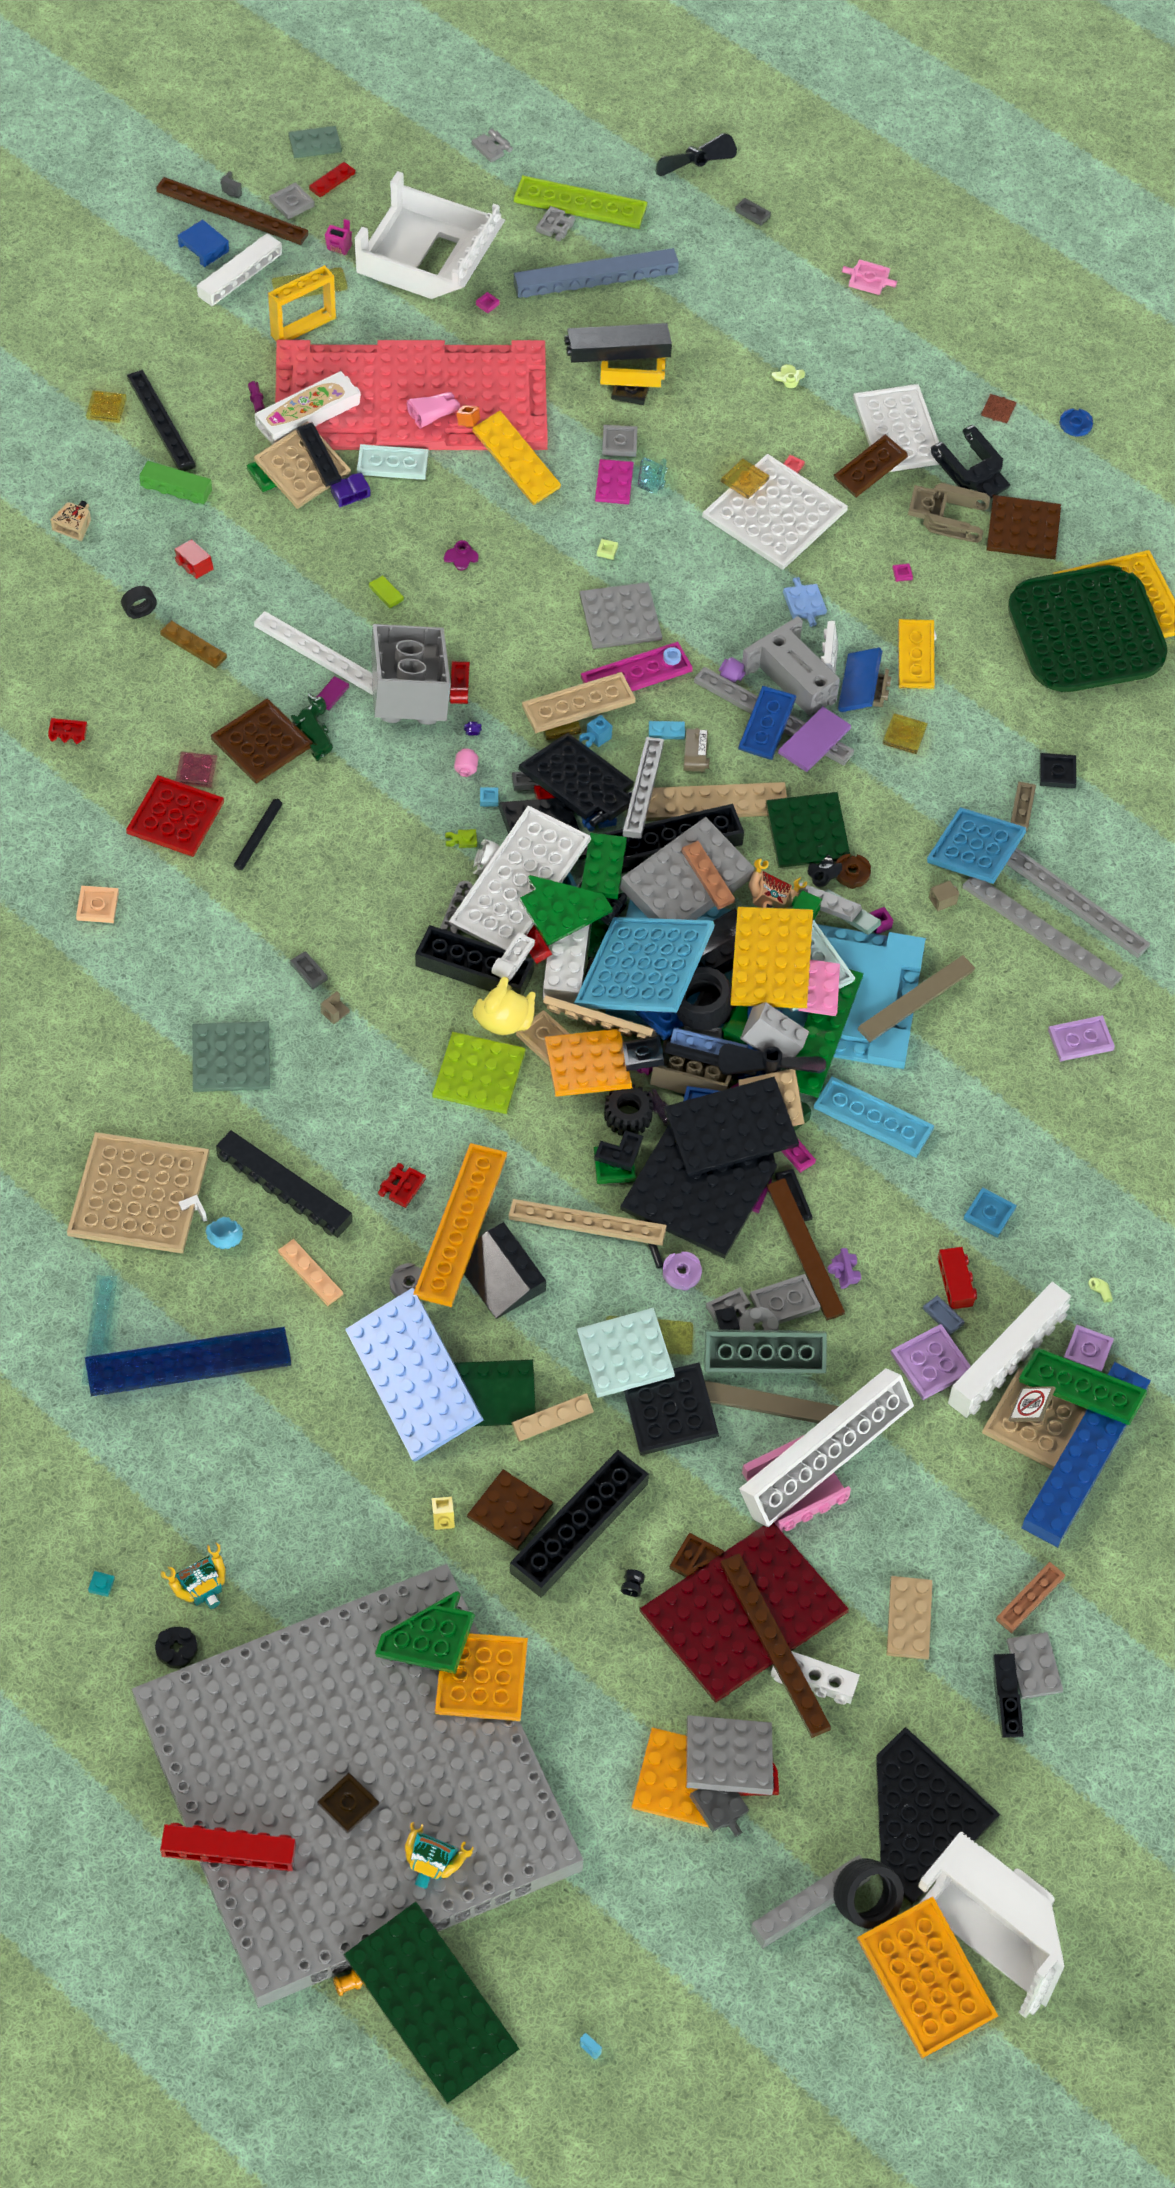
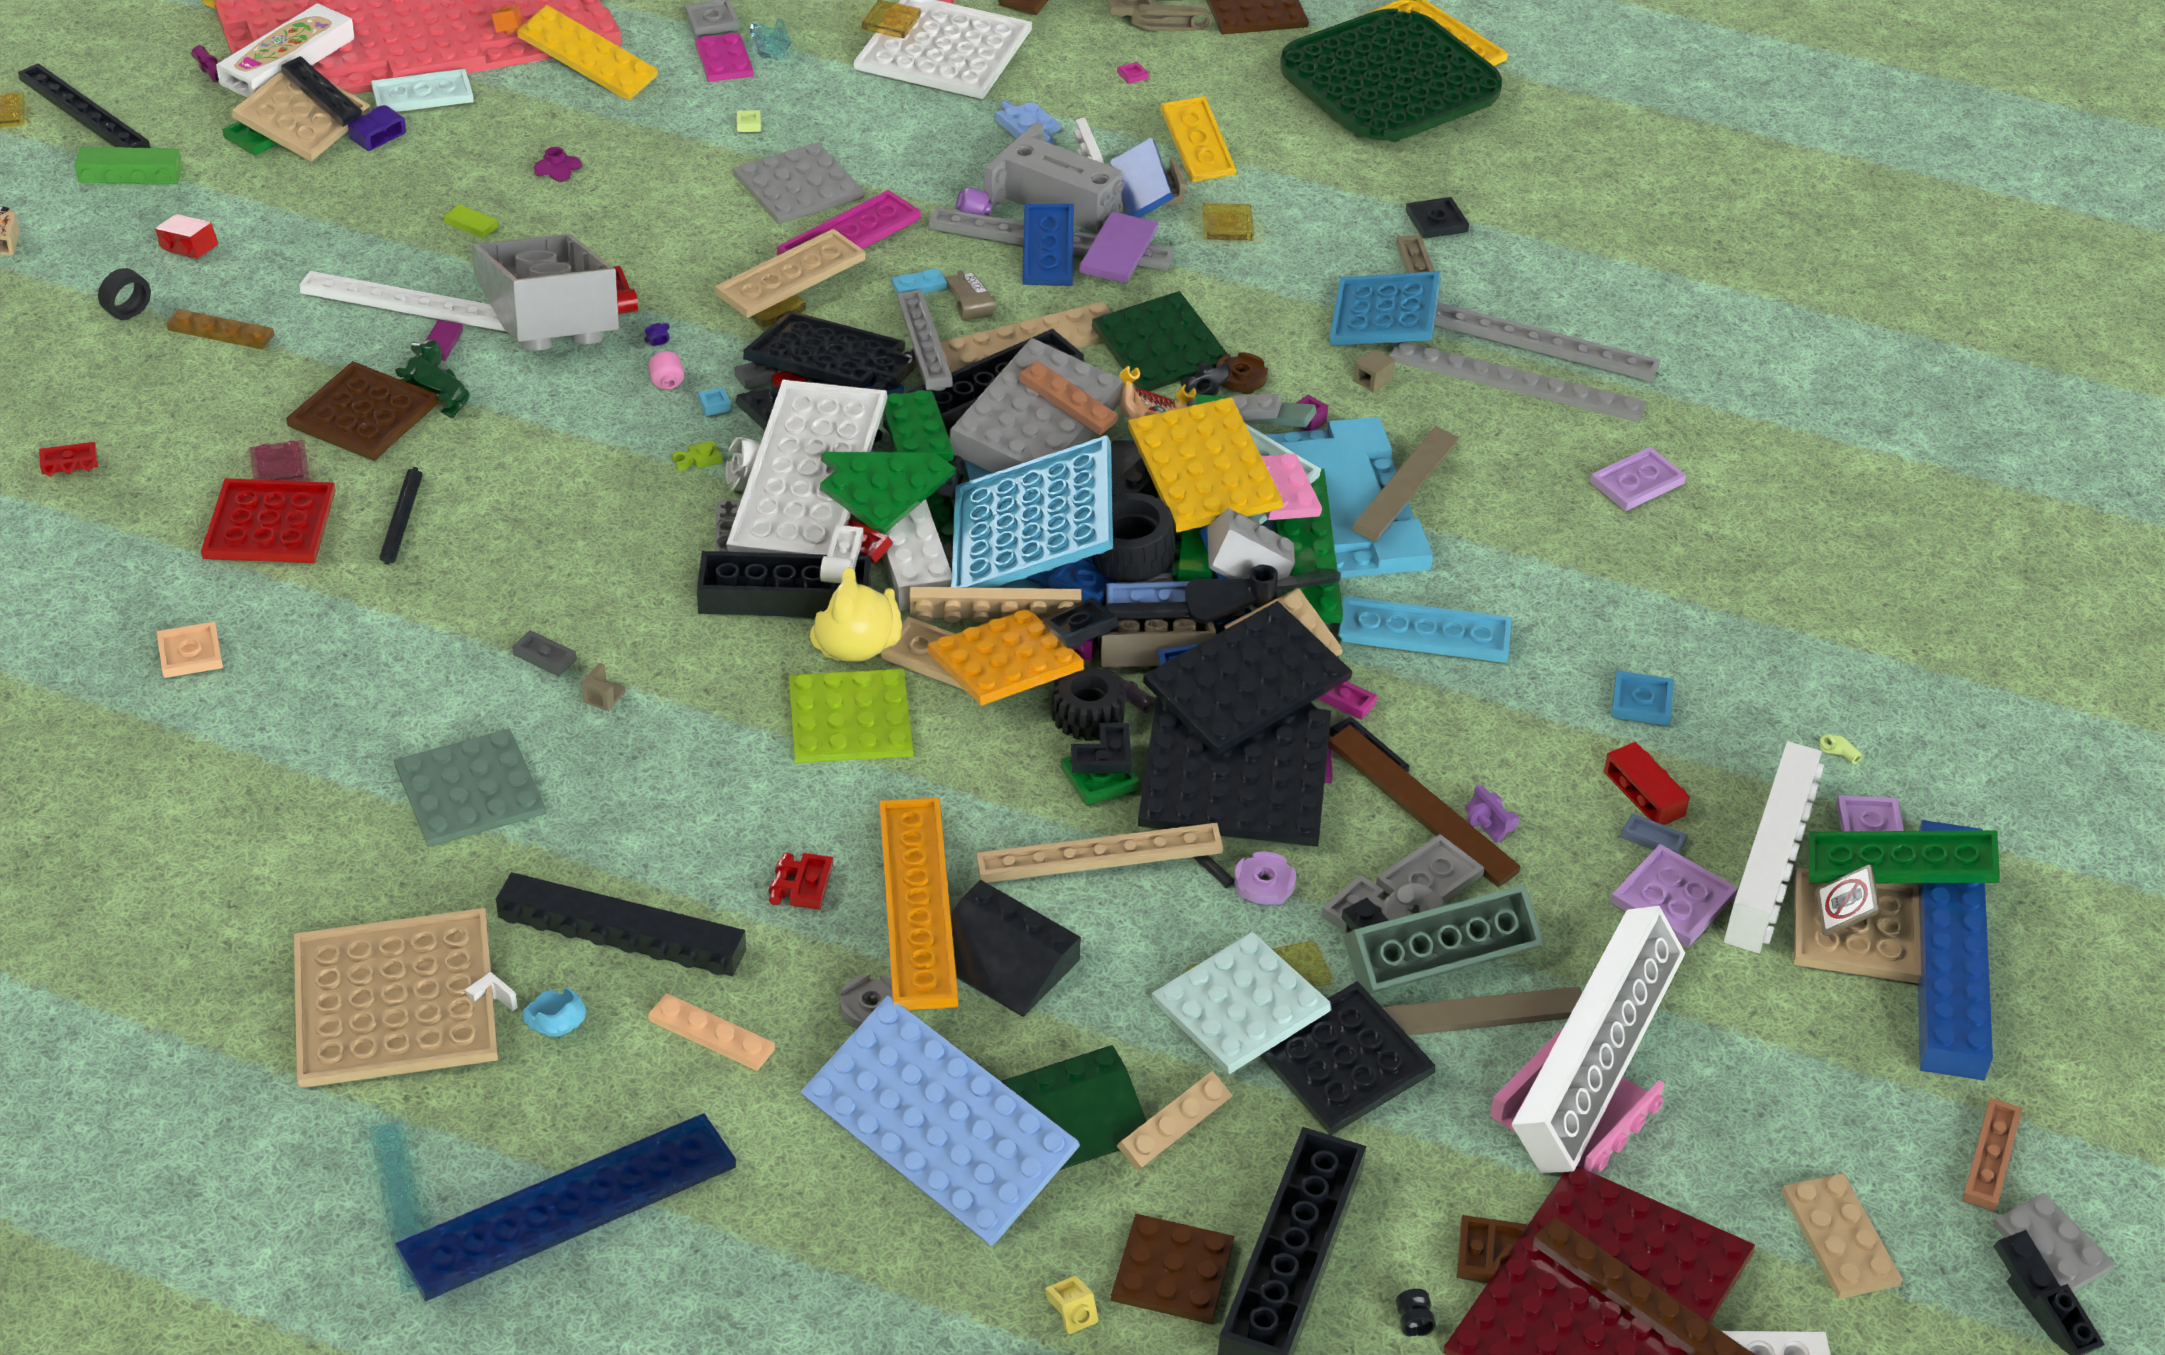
camera: 20 degrees left, 15 degrees down
bright pink piece [407,392,460,429] -> none
dark azure brick [579,715,612,748] -> none
light blue tile [663,647,681,665] -> none

